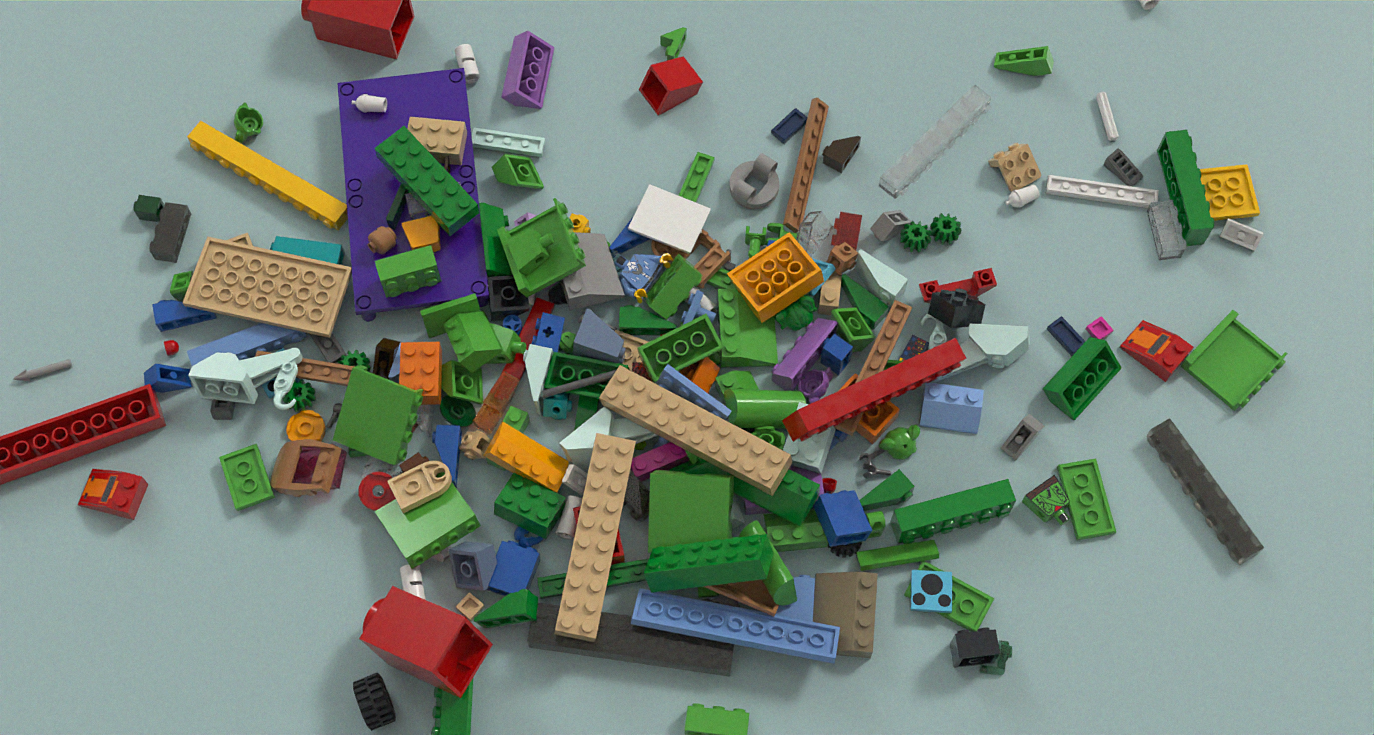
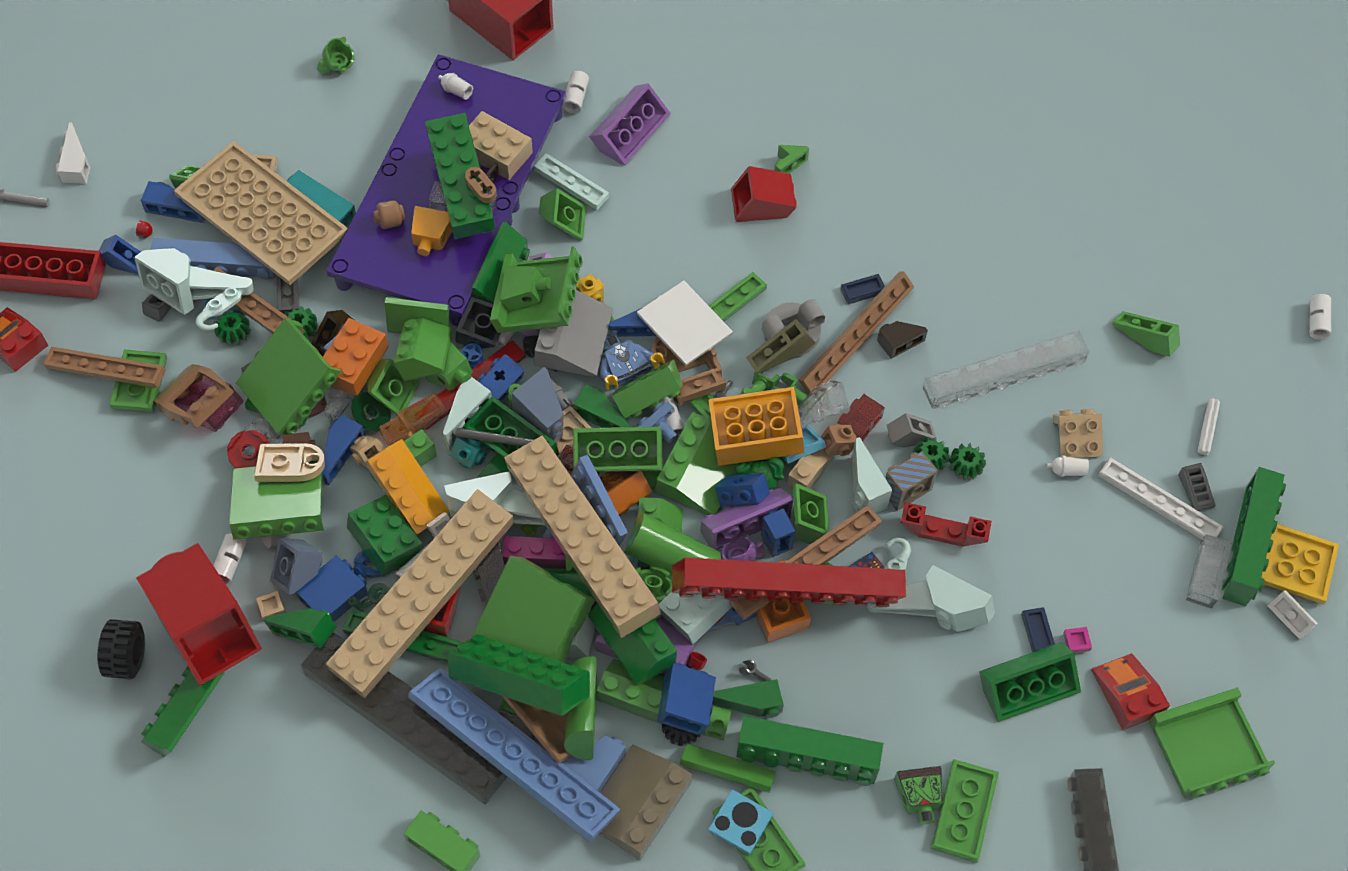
camera: 25 degrees right, 5 degrees down
dark green brick [133,195,165,222] -> none
clear smoke brick [149,202,192,263] -> none
yellow brick [187,120,348,231] -> none
light orange tile [286,410,326,448] -> none
bright green brick [375,245,442,297] -> none
dark green tile [386,184,410,230] -> none
green slope [841,274,889,330] -> none
dark grey hand [859,449,885,466] -> none
bright green hair [879,425,920,460] -> none
light blue slope [919,383,984,434] -> none
black brick [928,289,986,328] -> none
light grey slope [1001,414,1045,460] -> none
none -> medium nougat plate [43,346,166,388]
none -> white slope [56,122,90,184]
none -> clear green plate [348,583,390,612]
none -> medium nougat beam [465,167,497,203]
none -> blue brick [715,473,770,507]
none -> olive slope [746,319,816,374]
none -> dark tan container [885,451,938,511]

